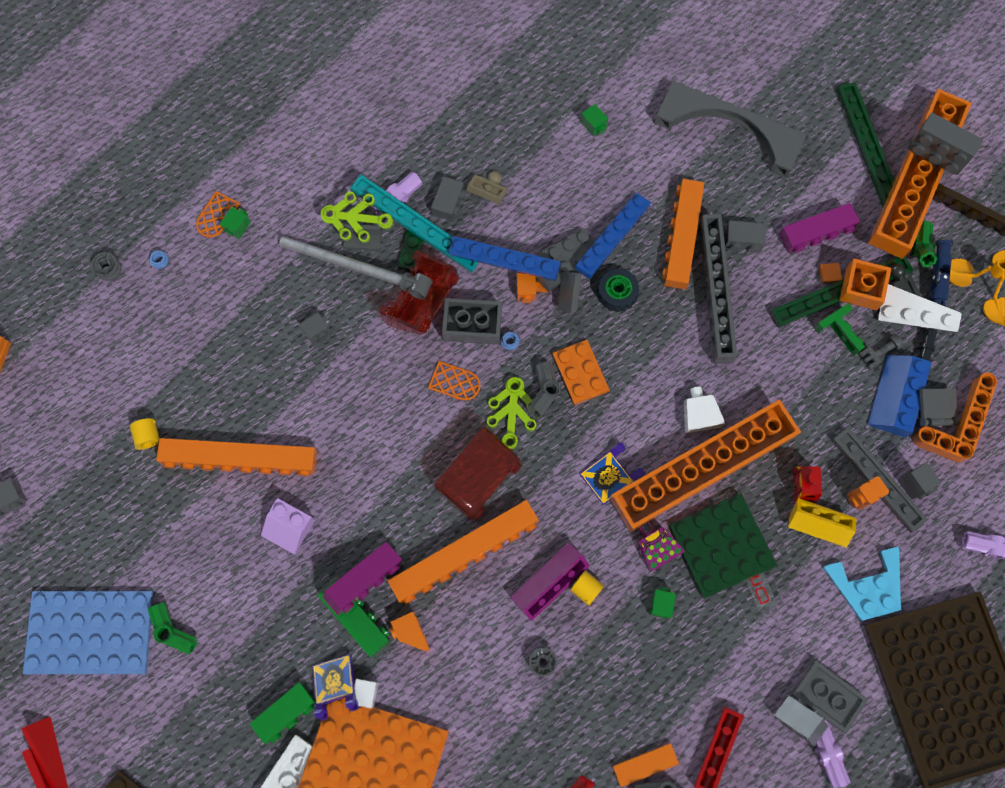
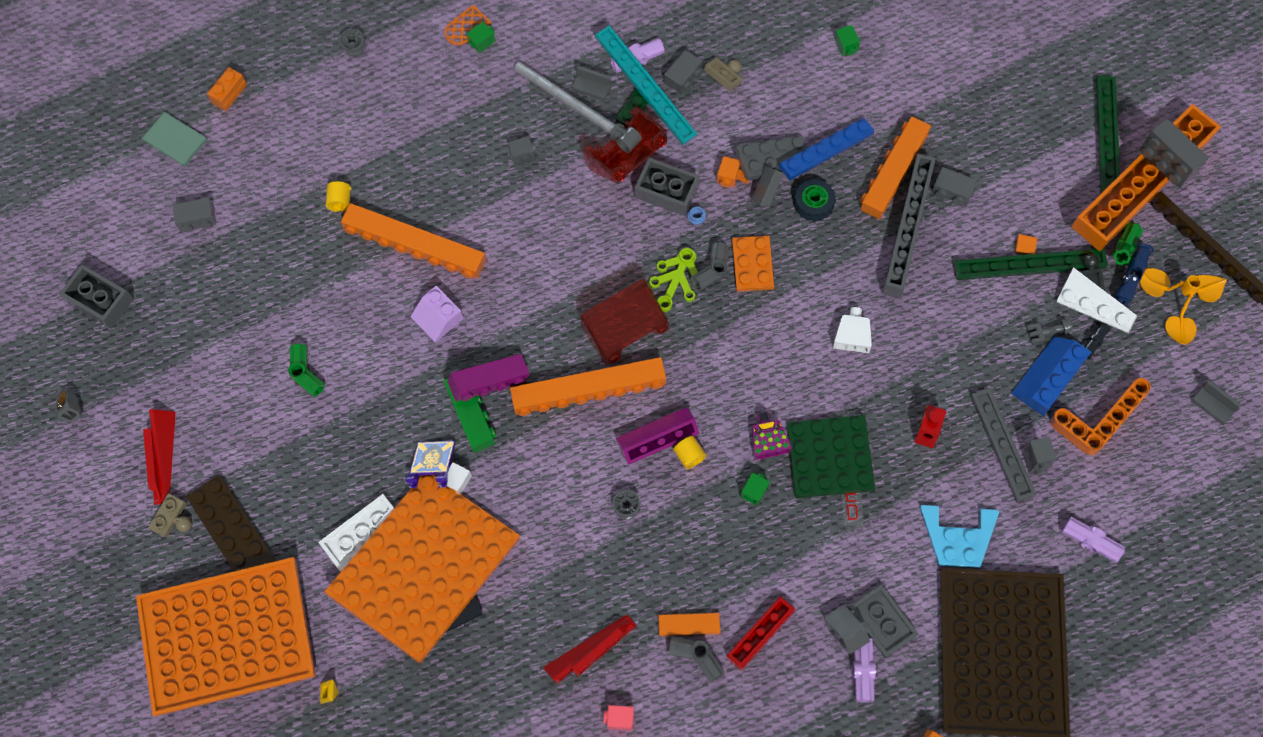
camera: 20 degrees right, 5 degrees down
medium blue plate [23,591,154,674] -> none
medium blue plate [150,251,169,269] -> none
green brick [249,682,316,744] -> none
lime plant [321,192,393,243] -> none
orange slope [389,612,431,652] -> none
orange window [428,361,481,401] -> none
blue plate [448,236,561,281] -> none
flag [580,443,645,505] -> none
orange brick [610,399,801,532] -> none
dark grey arch [654,81,807,178] -> none
magenta brick [779,203,860,253] -> none
yellow brick [788,498,857,547] -> none
green bracket [814,303,865,356] -> none
orange brick [839,258,891,310] -> none
orange brick [848,476,889,510] -> none
dark grey piece [919,389,960,426] -> none

